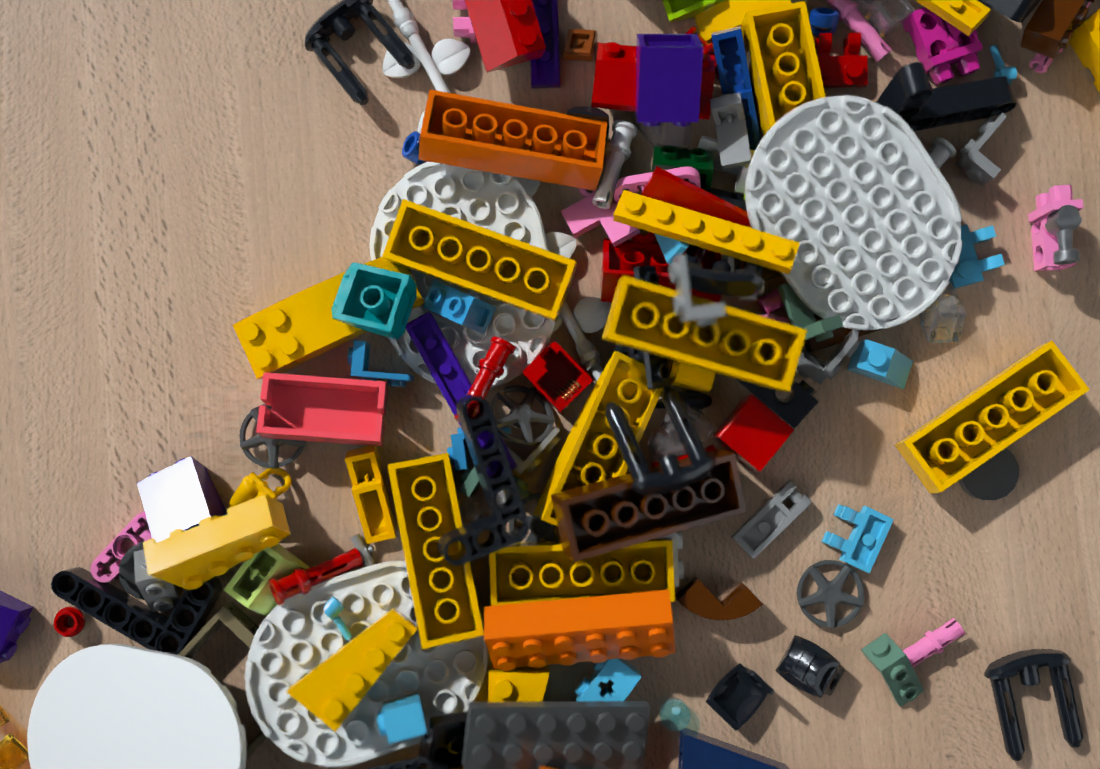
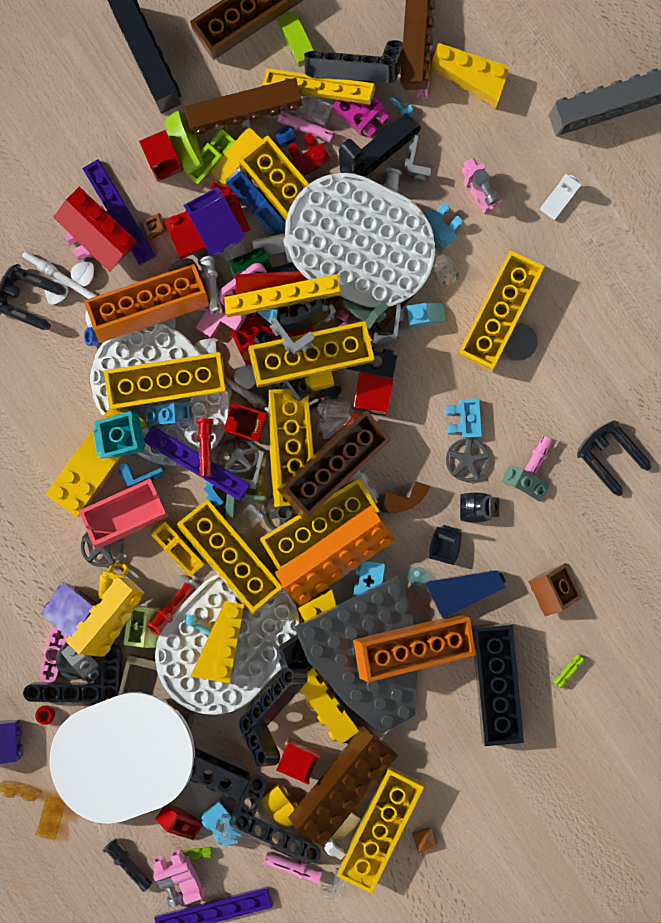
camera: 30 degrees left, 0 degrees up
medium azure brick [377,693,427,744] -> none
black beam [437,395,529,566] -> none
black piece [605,387,716,495] -> none
light grey bracket [710,92,751,169] -> none
light grey plate [731,479,812,559] -> none

